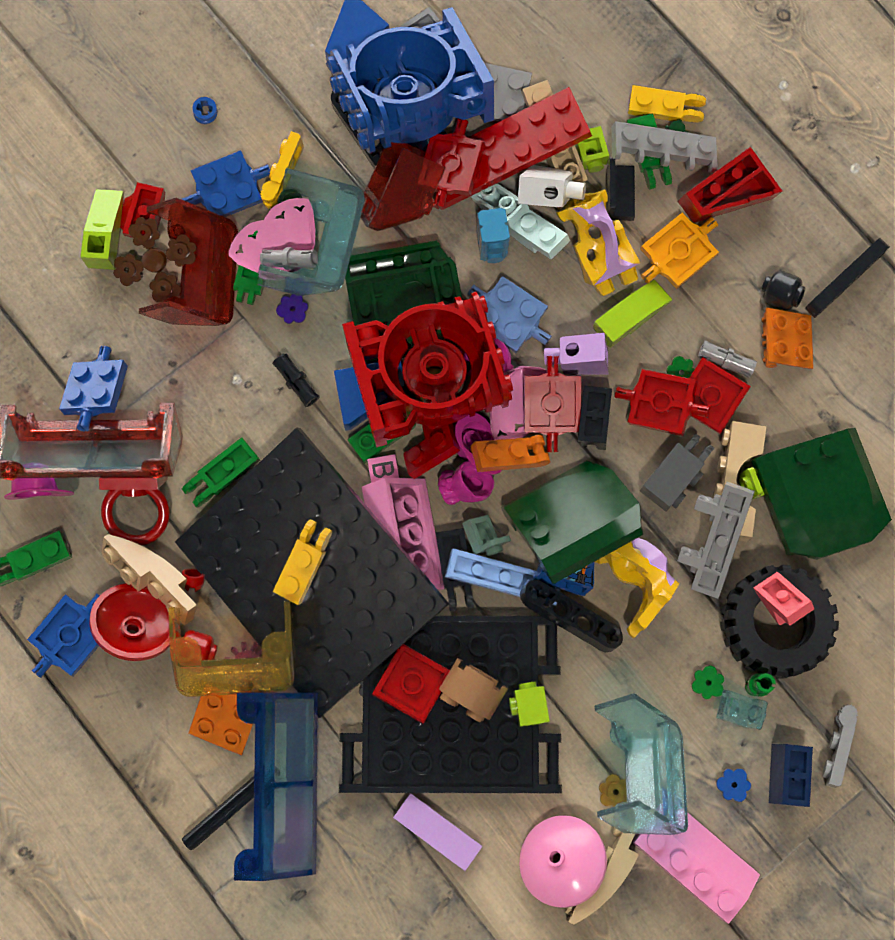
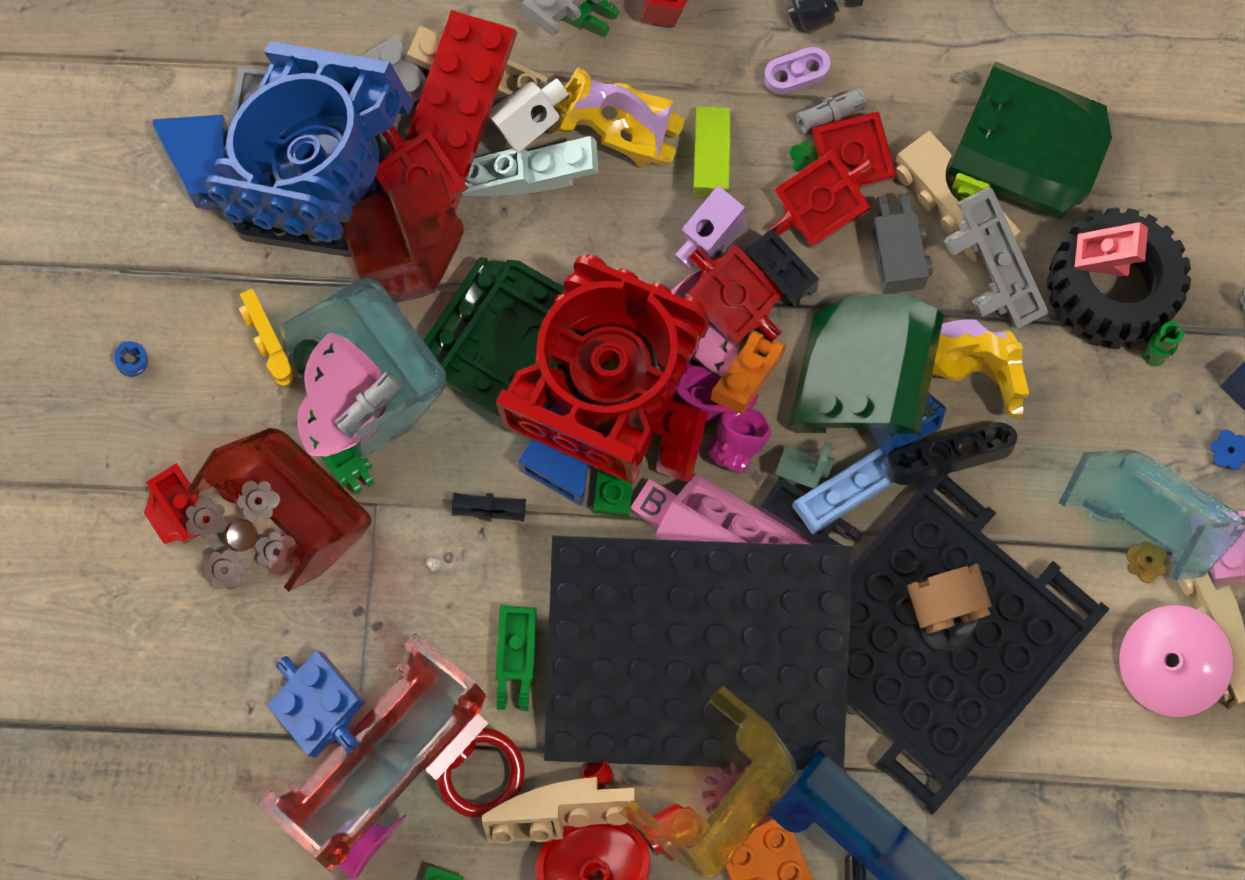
camera: 50 degrees left, 5 degrees down
lime slope [81,189,124,270] -> none
blue plate [182,150,270,222] -> none
yellow hinge [273,519,332,605] -> none
dark purple plant [276,293,308,324] -> none
red plate [372,645,450,724] -> none
lavender tile [393,793,482,871] -> none
medium blue plate [468,276,552,353] -> none
dark azure brick [476,208,510,263] -> none
lime brick [509,682,550,727] -> none
lime brick [575,126,610,173] -> none
black panel [606,157,635,221] -> none
light orange plate [640,212,719,289] -> none
green plant [692,666,724,700] -> none
clear light blue bracket [716,690,768,730] -> none
orange hinge [761,308,813,369] -> none
none -> lavender plate [764,47,830,94]

